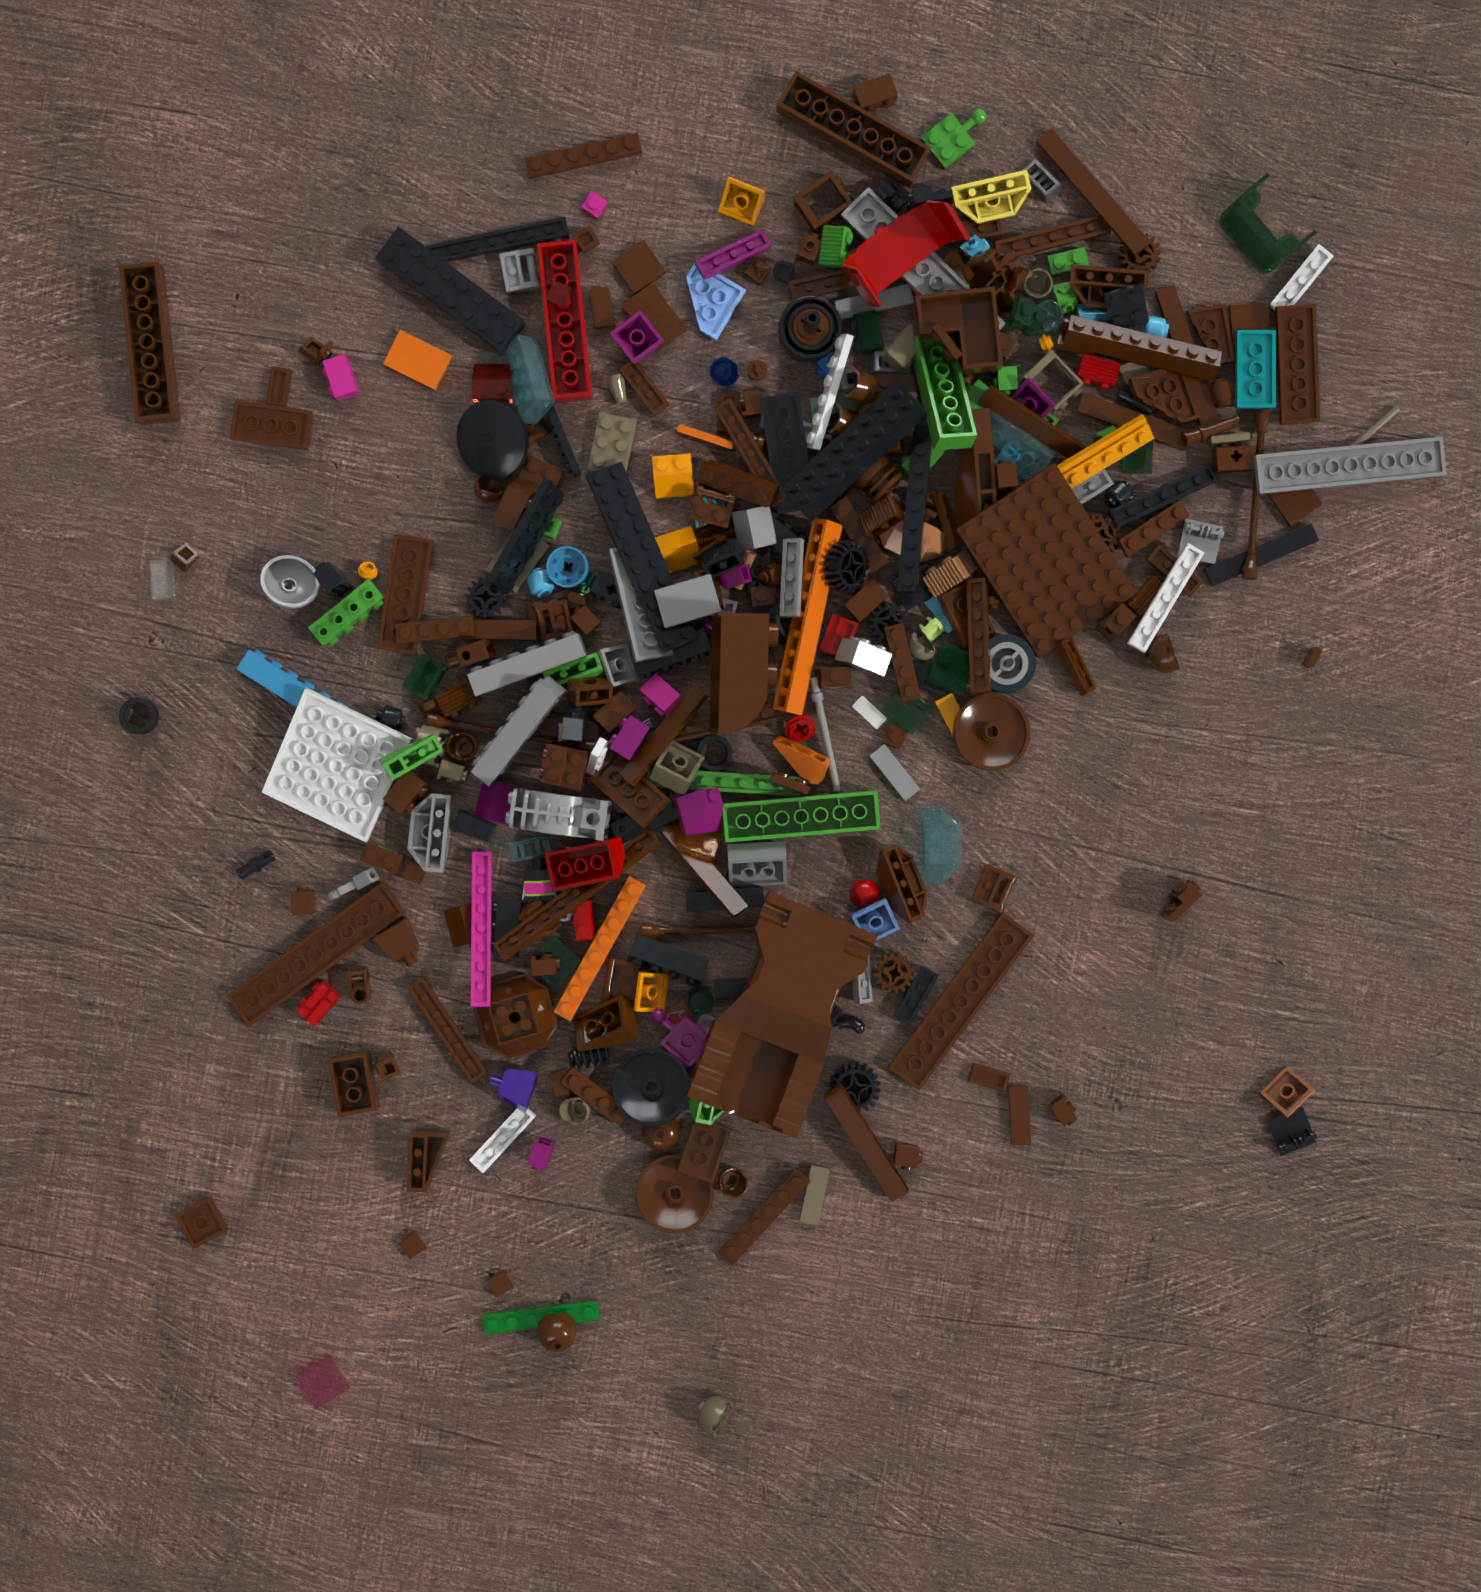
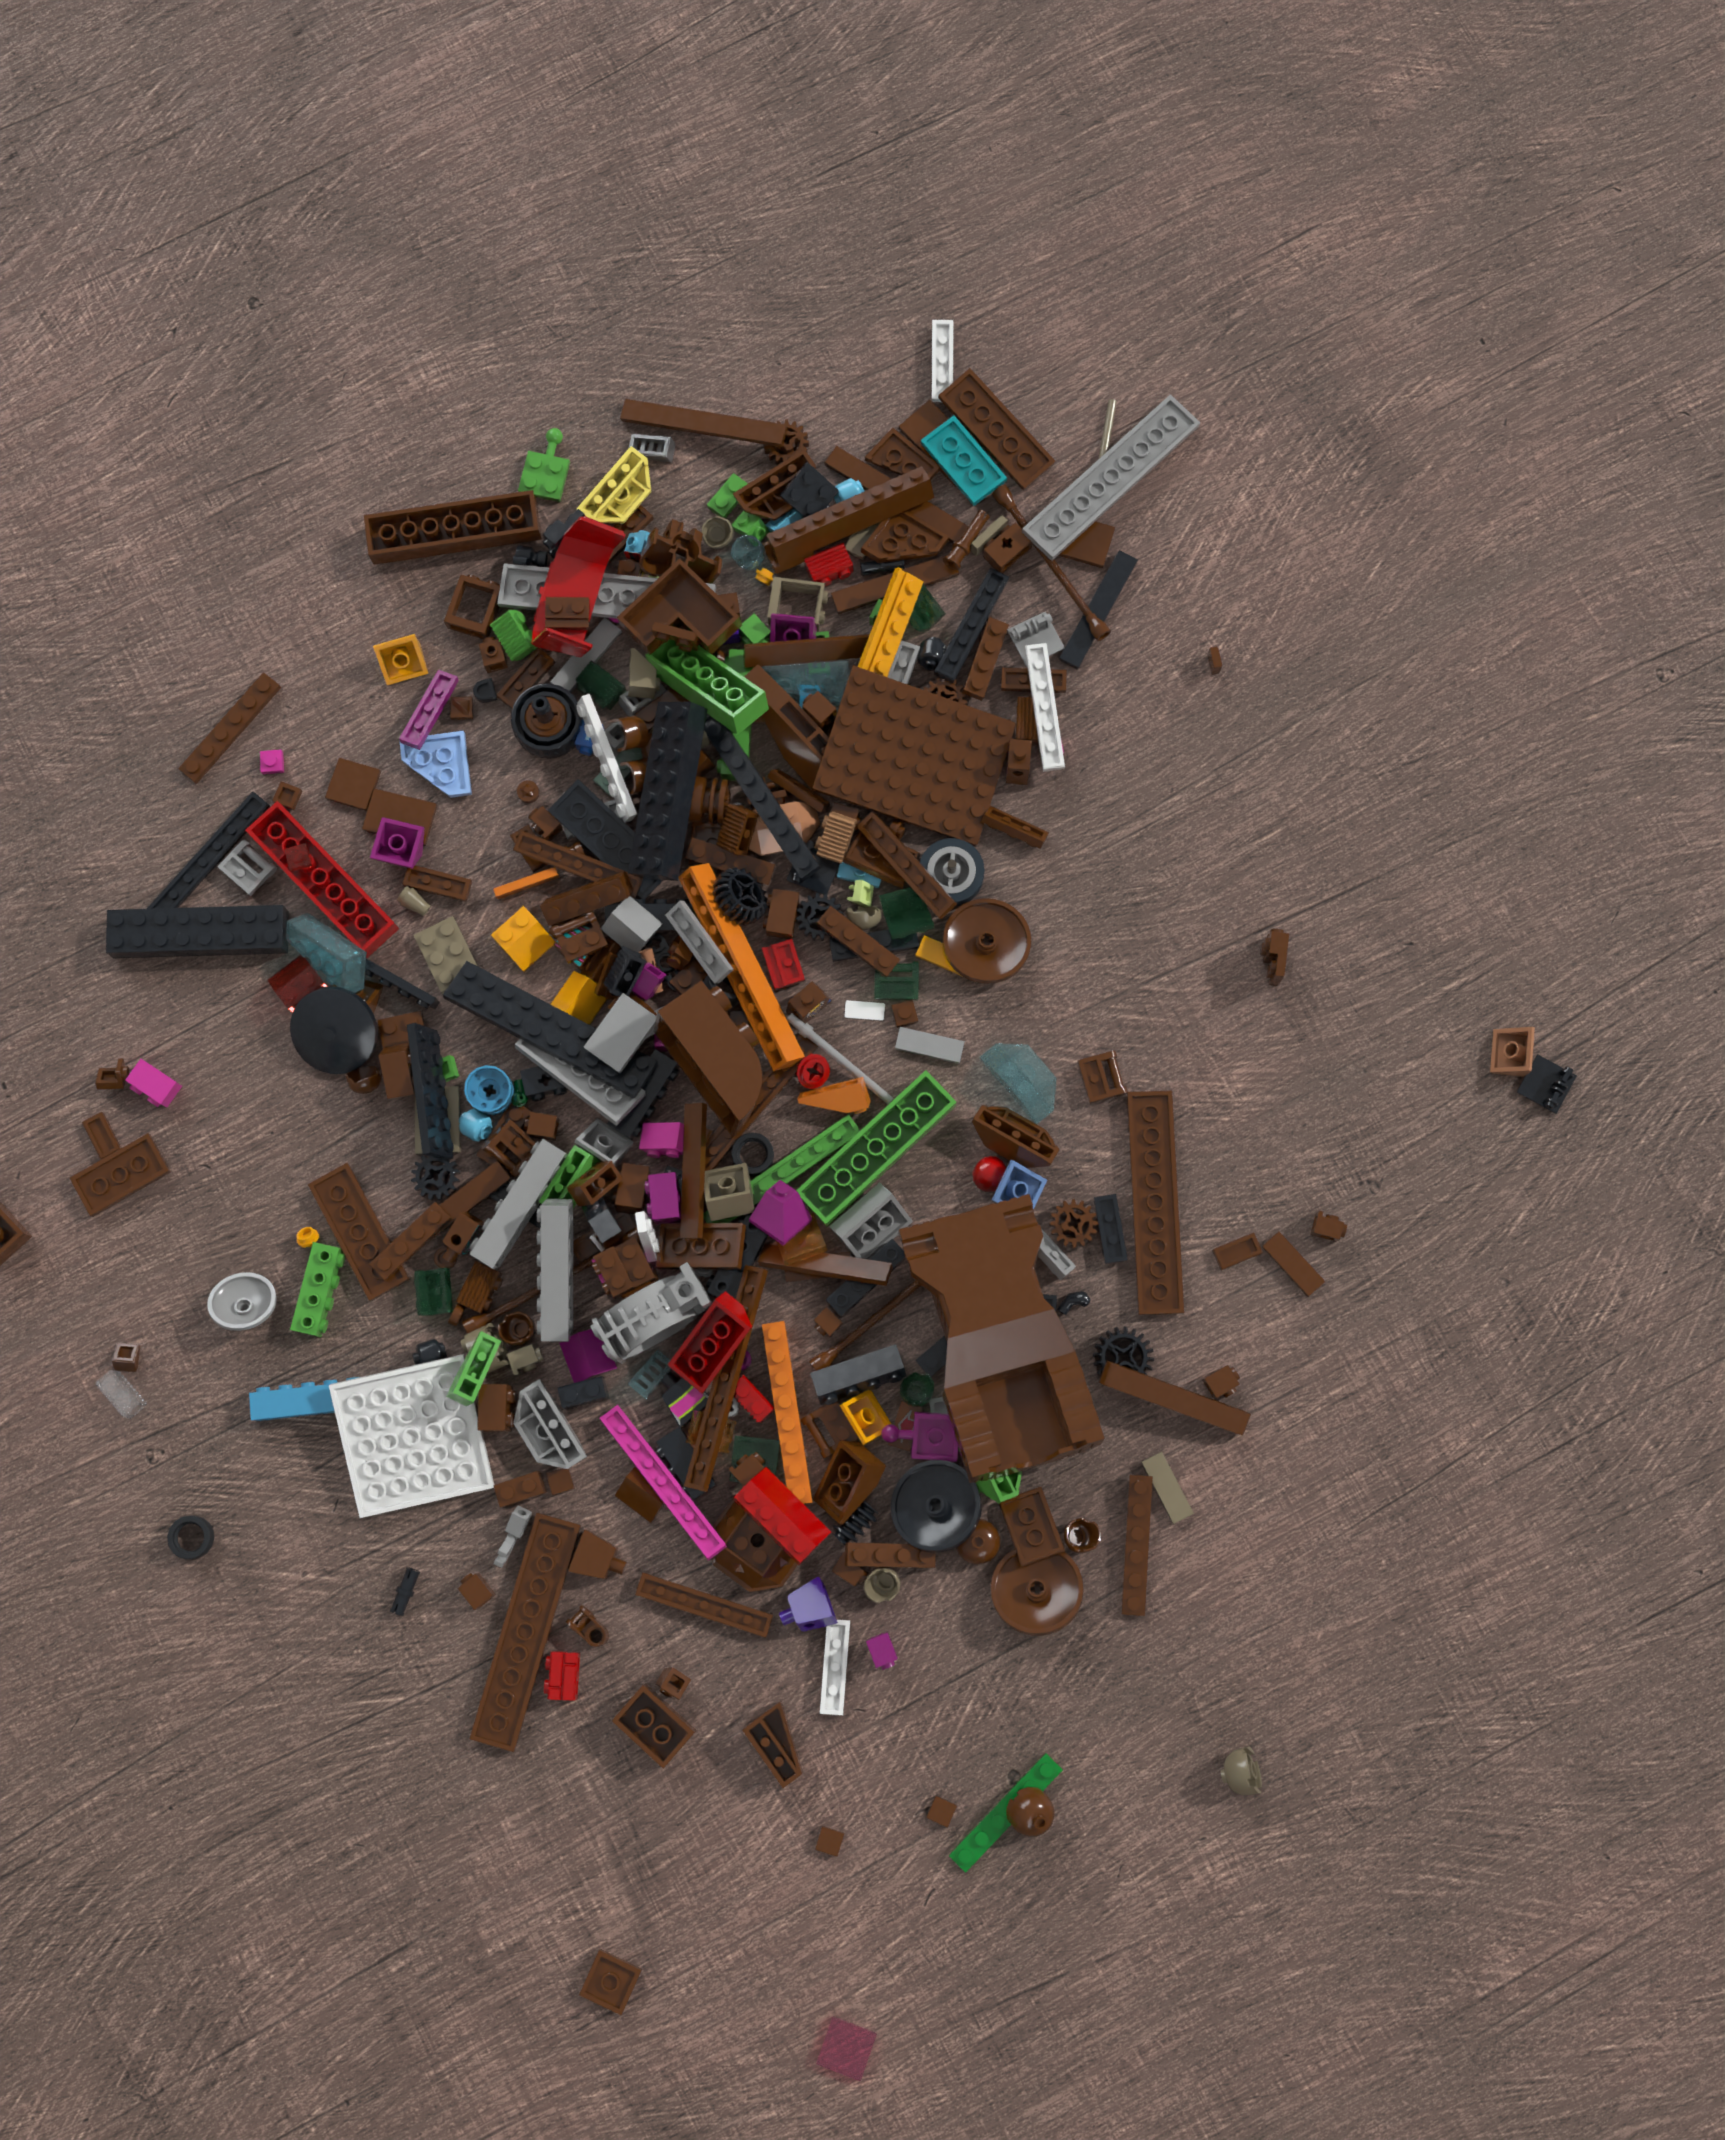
camera: 35 degrees left, 10 degrees down
black brick [313,562,353,598] -> none
orange tile [383,330,453,391] -> none
reddish brown tile [589,286,615,329] -> none
clear blue hair [709,357,739,387] -> none
reddish brown plate [770,771,810,794] -> none
brick [834,636,892,676] -> none
reddish brown brick [852,73,898,113] -> none
reddish brown plate [994,215,1112,257] -> none
clear green bracket [1002,297,1047,337] -> none
reddish brown cylinder [1145,633,1179,673] -> none
reddish brown brick [1209,378,1233,409] -> none
clear green windscreen [1219,173,1317,274] -> none
none -> reddish brown plate [545,597,590,630]
none -> red slope [734,1467,831,1565]
none -> reddish brown plate [814,1307,843,1337]

